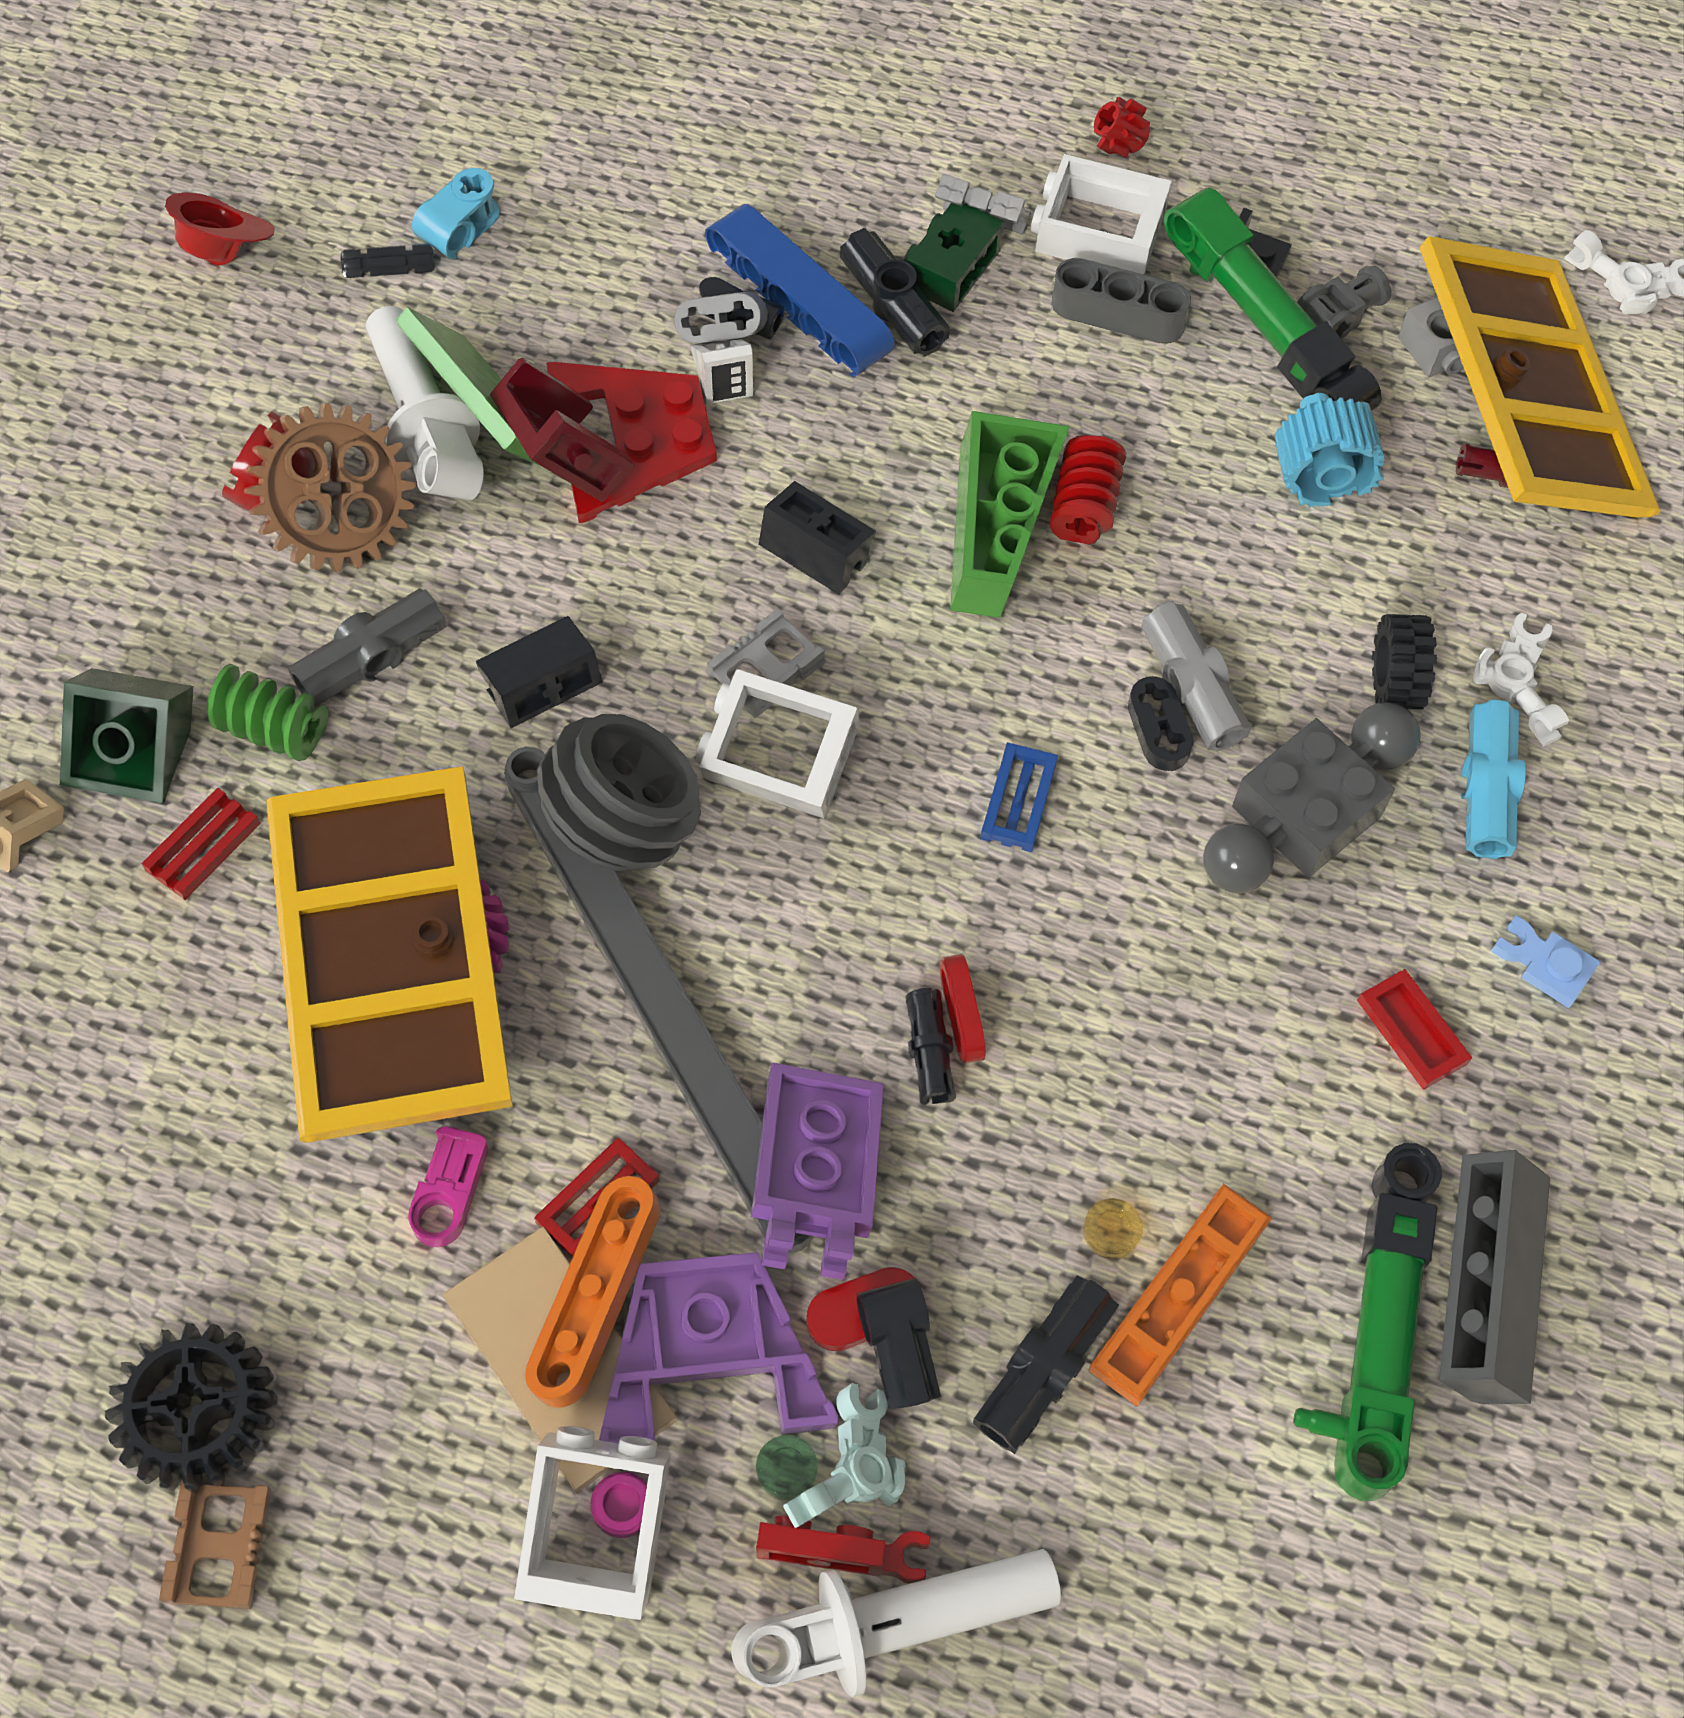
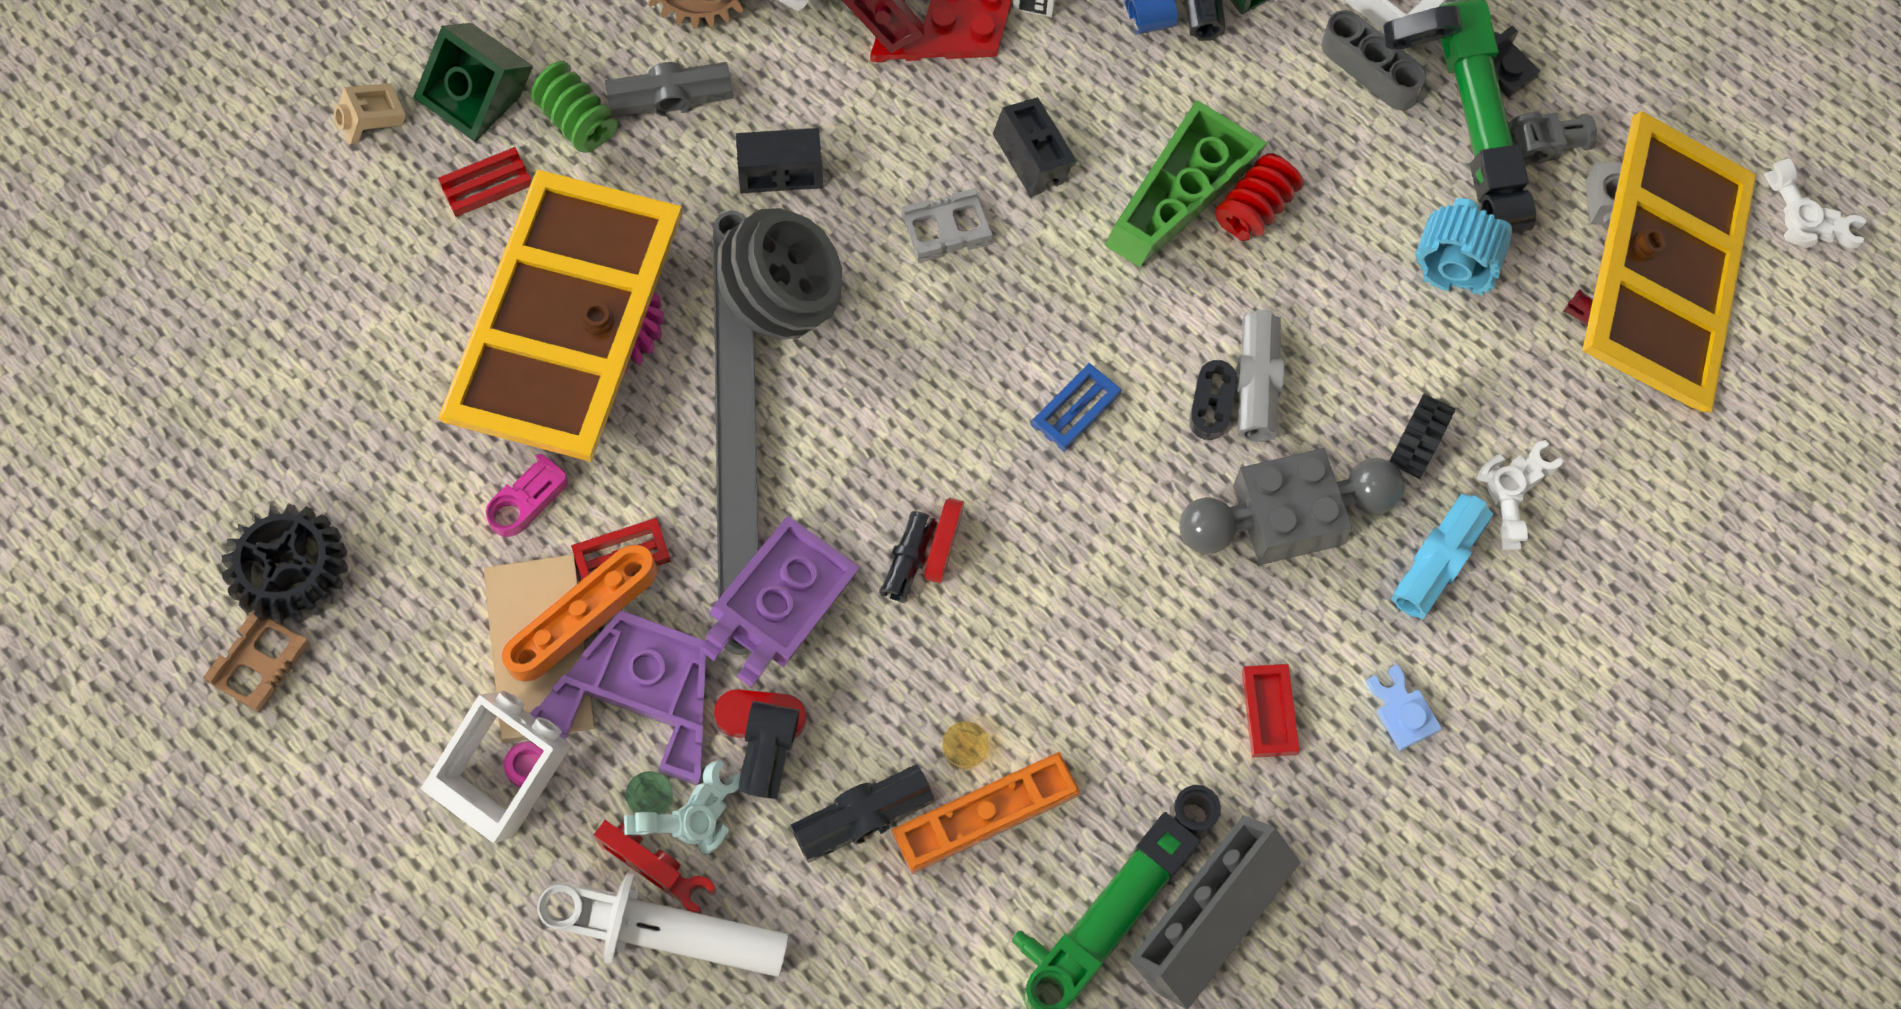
camera: 25 degrees right, 5 degrees up
white window [696,669,860,819] -> none
none -> black beam [1383,6,1462,49]

